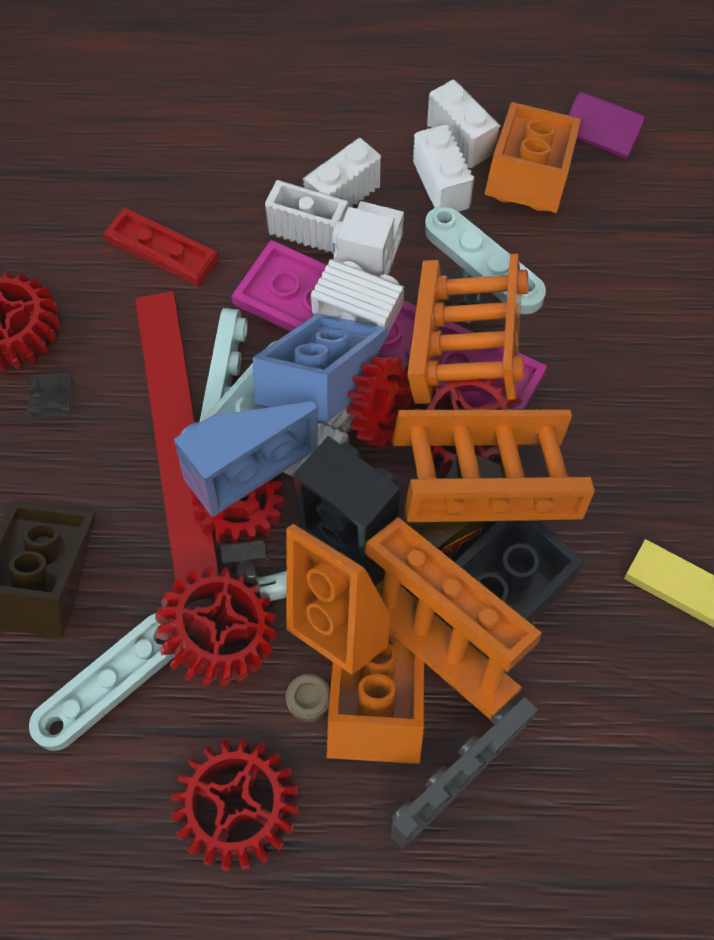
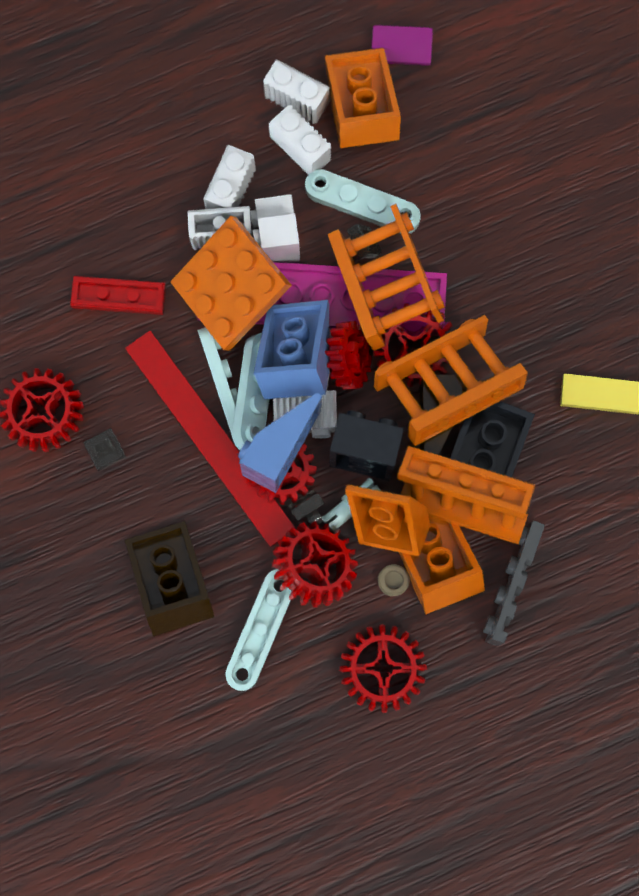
camera: 25 degrees left, 15 degrees up
white brick [311,259,404,333] -> none
none -> orange plate [171,216,292,351]

